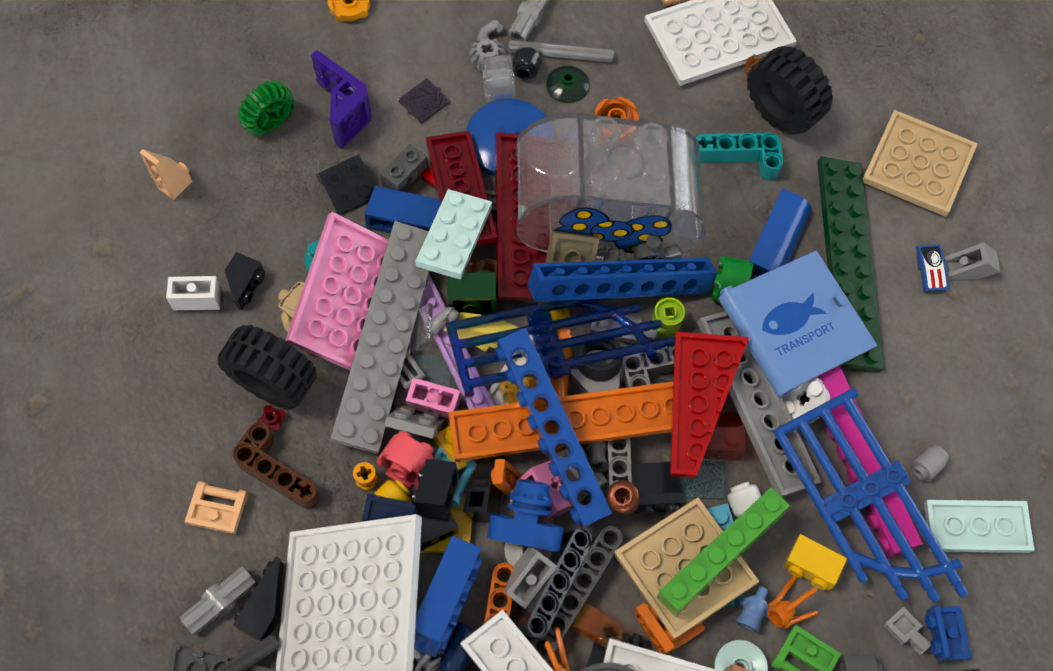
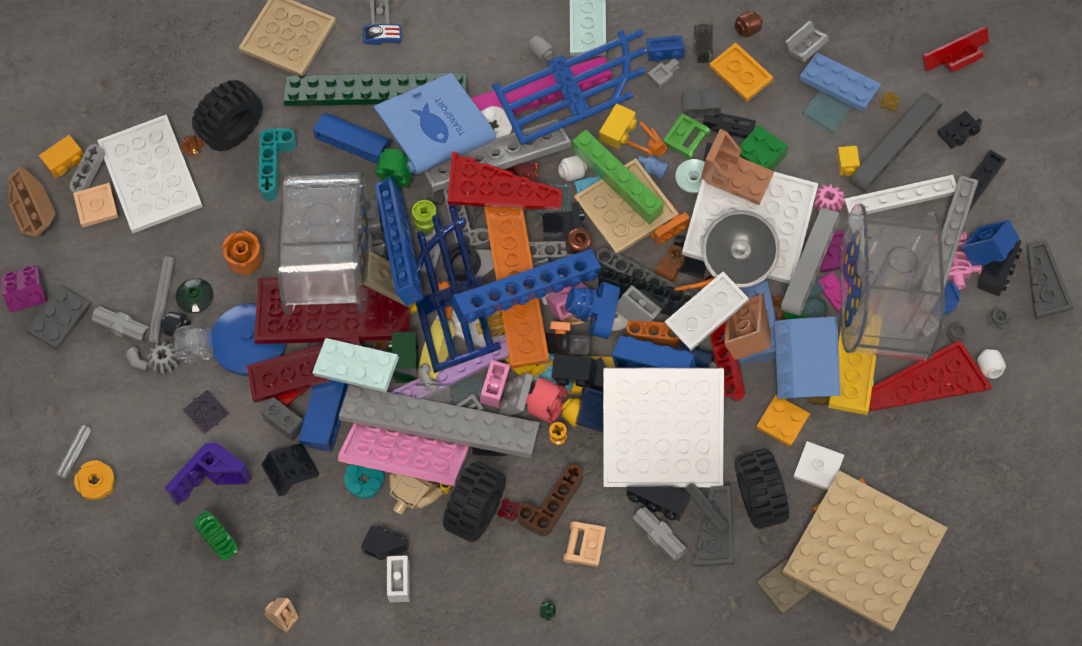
camera: 85 degrees left, 0 degrees up
none -> dark green plate [540,600,556,621]

